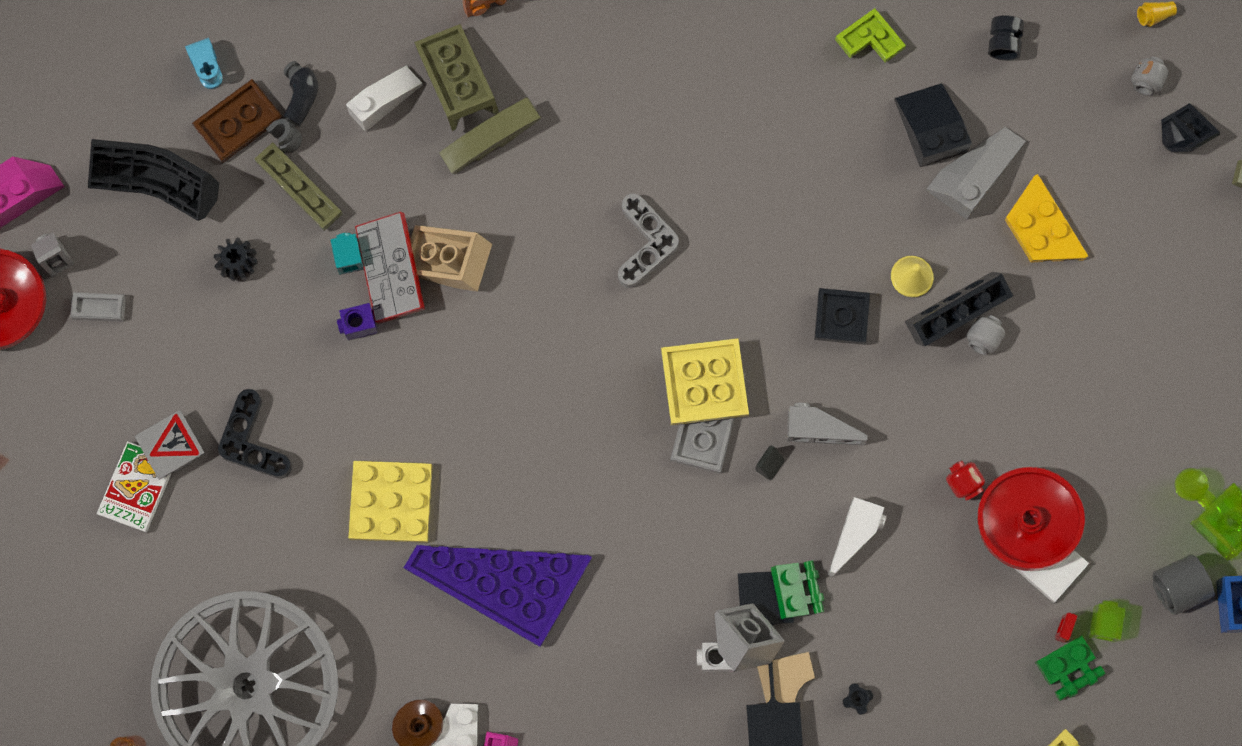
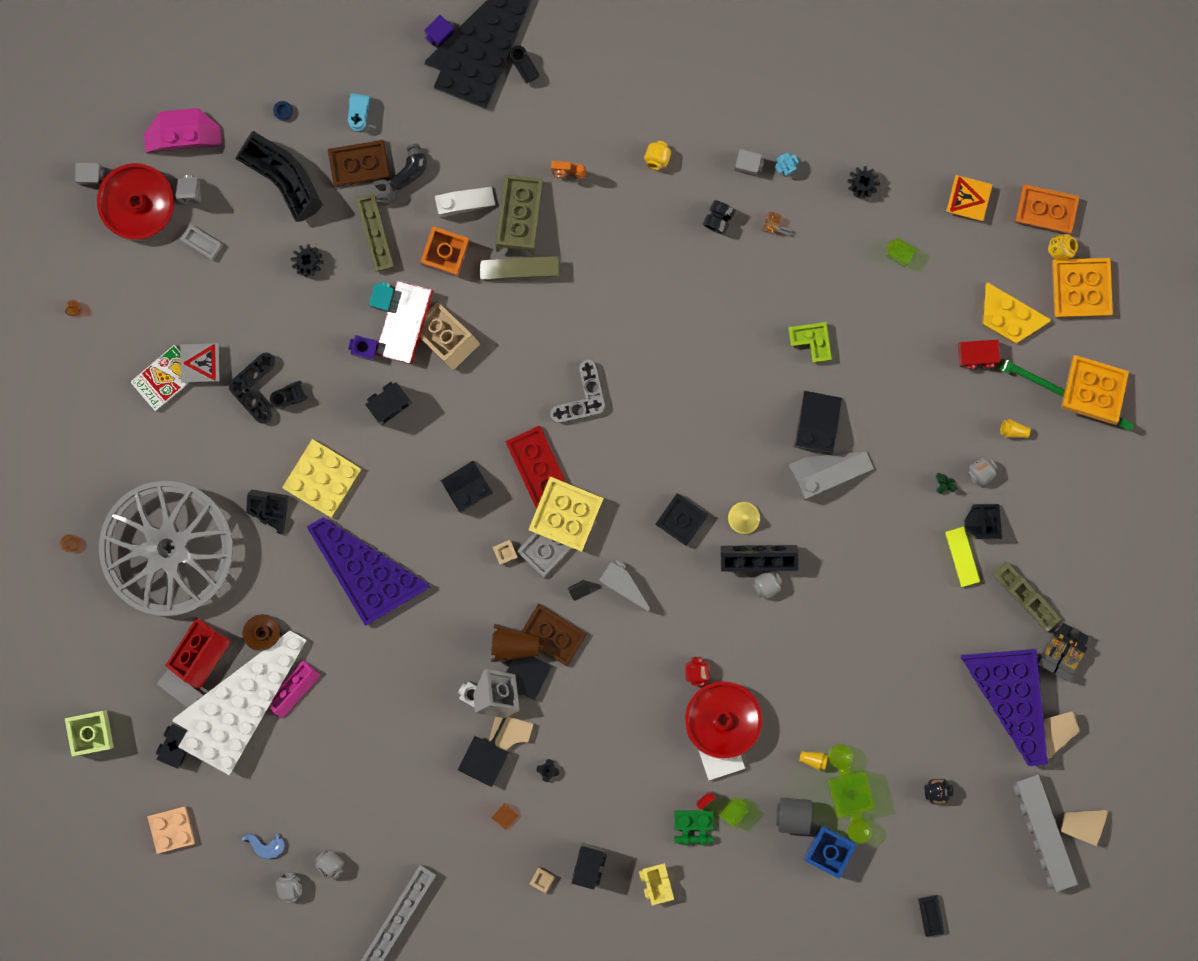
camera: 25 degrees right, 10 degrees up
green plate [771,560,825,619] -> none
white slope [828,497,886,577] -> none
black wheel [988,15,1024,61] -> none
yellow wing [1005,174,1088,263] -> none
none -> black slope [246,489,289,535]
none -> black piece [270,381,308,409]
none -> dark blue tile [273,101,293,121]
none -> black brick [365,382,412,426]
none -> orange brick [420,226,470,277]
none -> black slope [440,461,493,513]
none -> reddish brown cone [491,624,543,662]
none -> tan plate [493,540,518,565]
none -> red tile [505,426,566,509]
none -> reddish brown tile [522,603,587,666]
none -> yellow cone [799,751,829,771]
none -> dark green plant [936,473,958,494]
none -> neon yellow tile [945,527,980,587]

